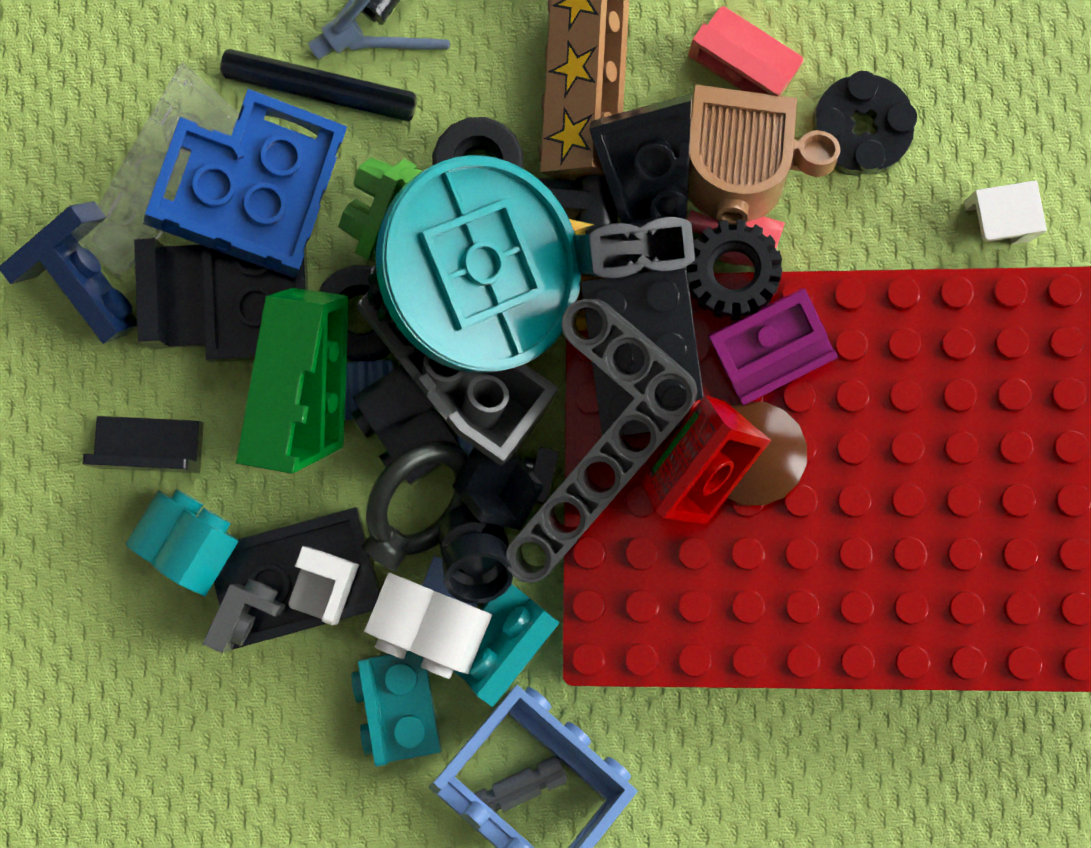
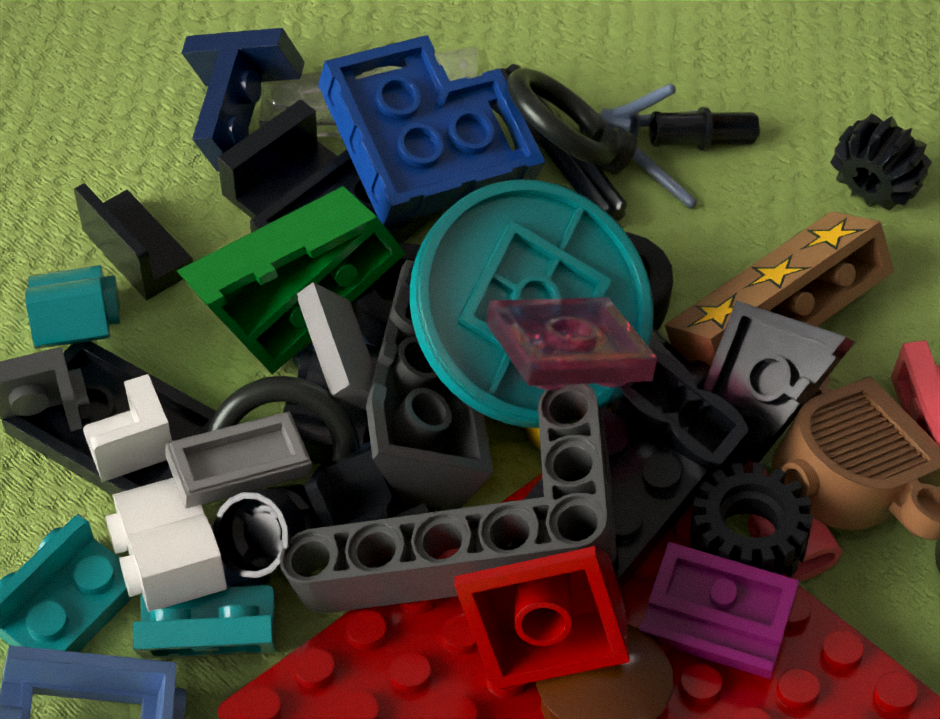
camera: 45 degrees right, 30 degrees down
none -> light grey tile [165,411,312,509]
none -> light grey tile [297,282,375,410]
none -> clear pink plate [486,297,657,390]
none -> pearl dark grey piece [507,68,637,174]

